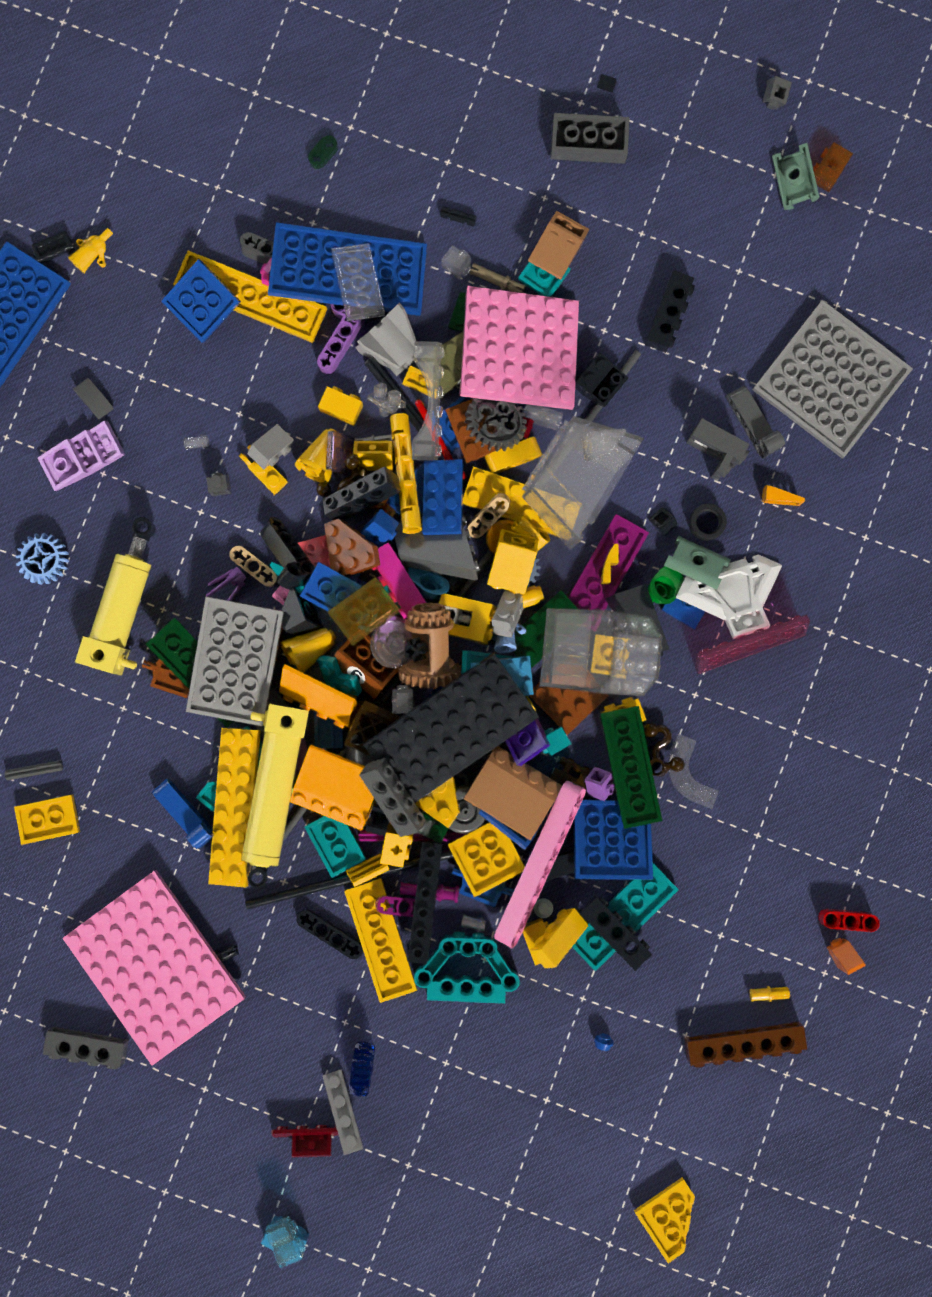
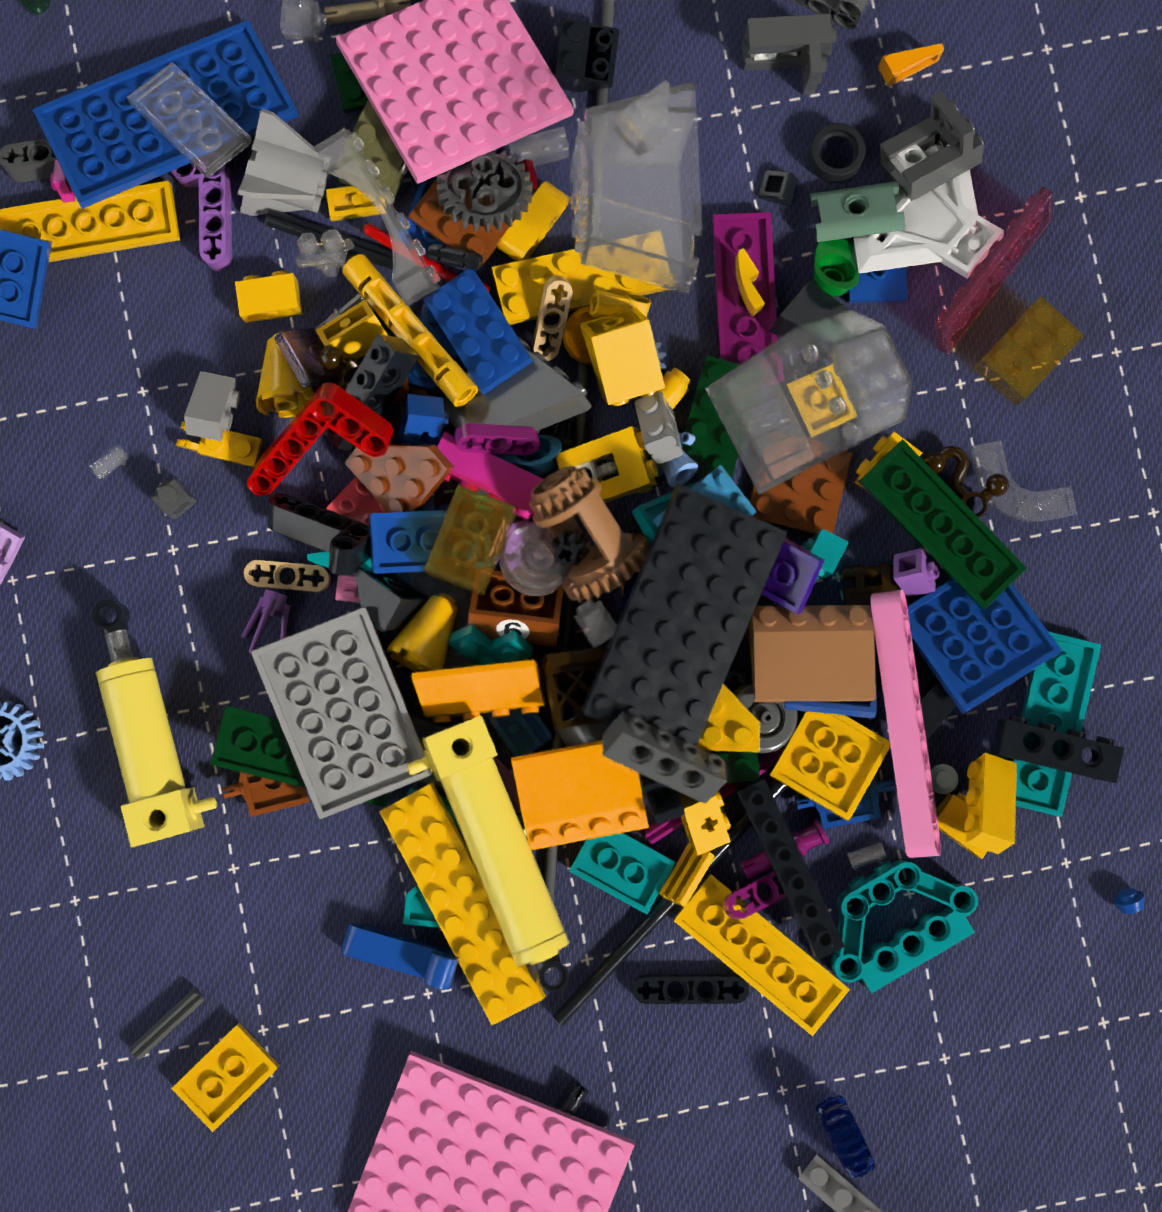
camera: 35 degrees left, 0 degrees up
none -> red beam [247,383,393,496]
none -> black axle [427,244,483,271]
none -> magenta beam [455,423,540,455]
none -> dark grey brick [880,92,984,202]
none -> clear yellow brick [973,296,1085,406]

